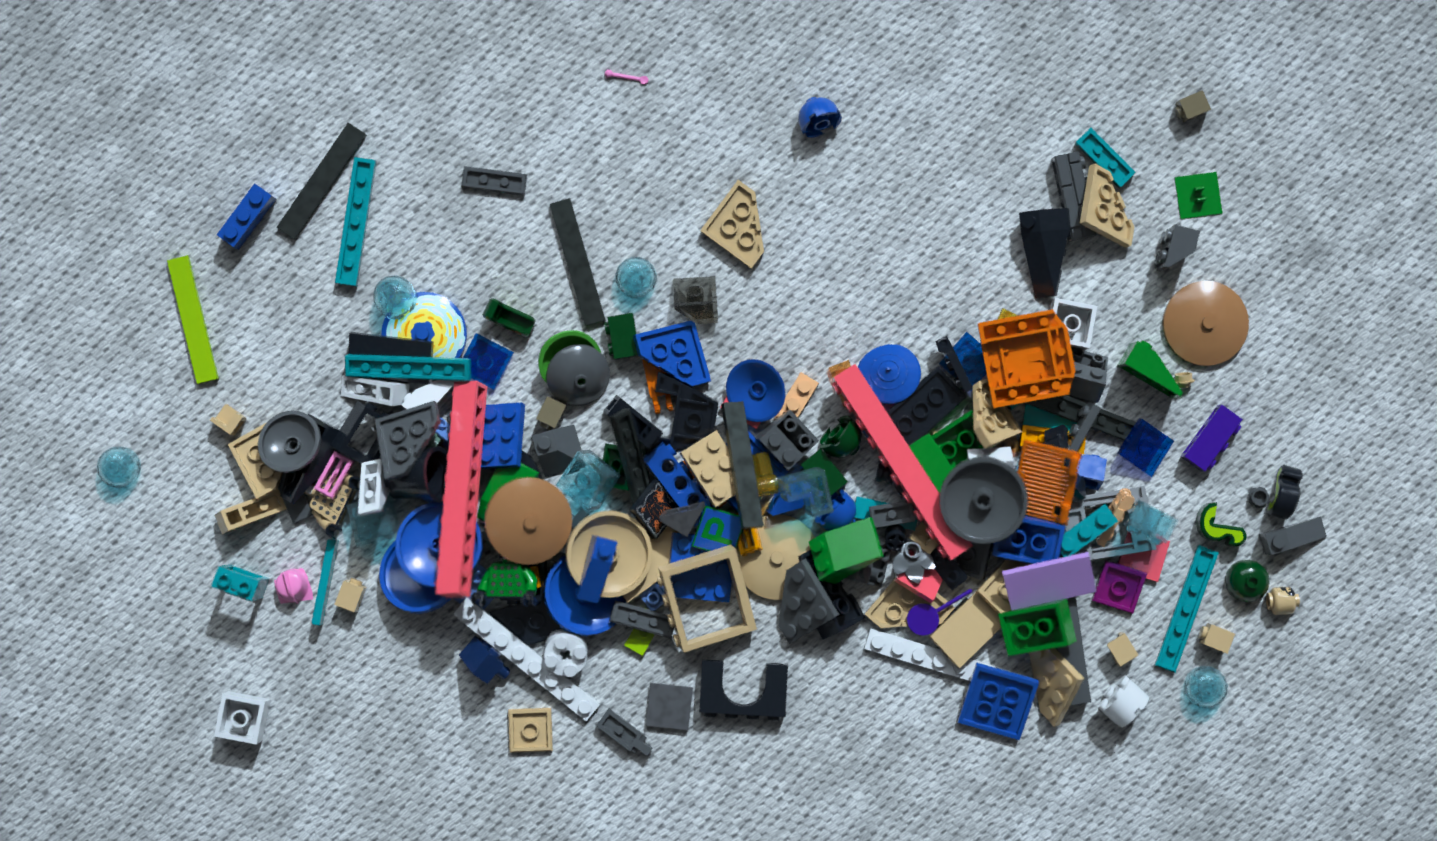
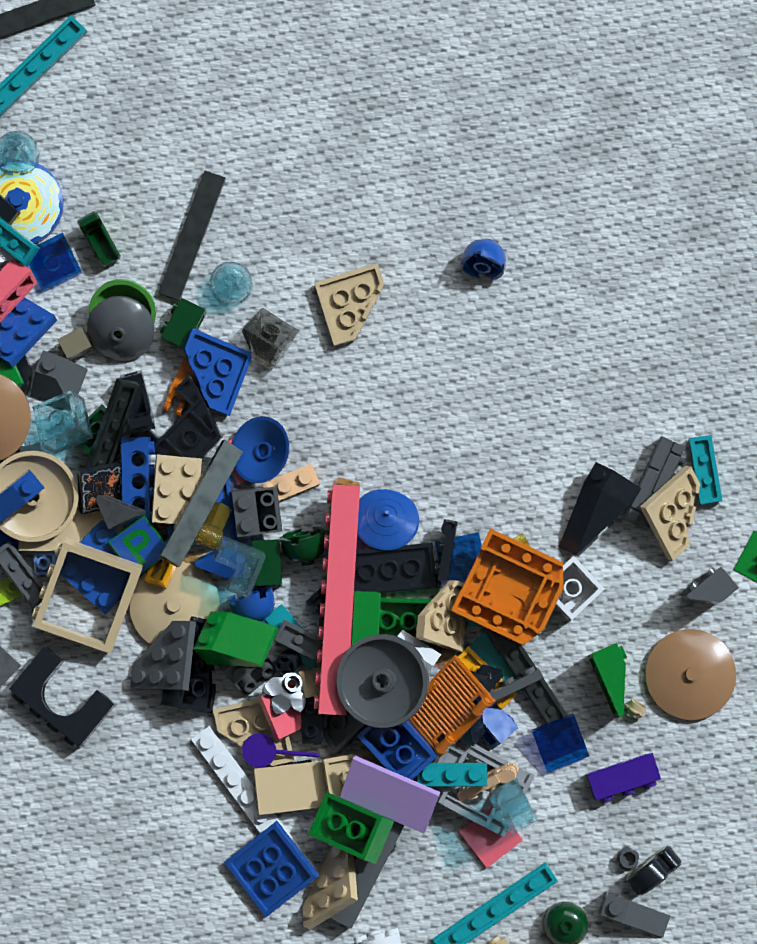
camera: 30 degrees right, 5 degrees down
dark grey tile [461,166,528,196] -> none
bright pink hinge [605,70,648,84] -> none
dark grey slope [1068,347,1108,403] -> none
magenta tile [1092,560,1147,614] -> none
tan panel [1107,632,1138,667] -> none
dark green animal [1196,502,1247,546] -> none

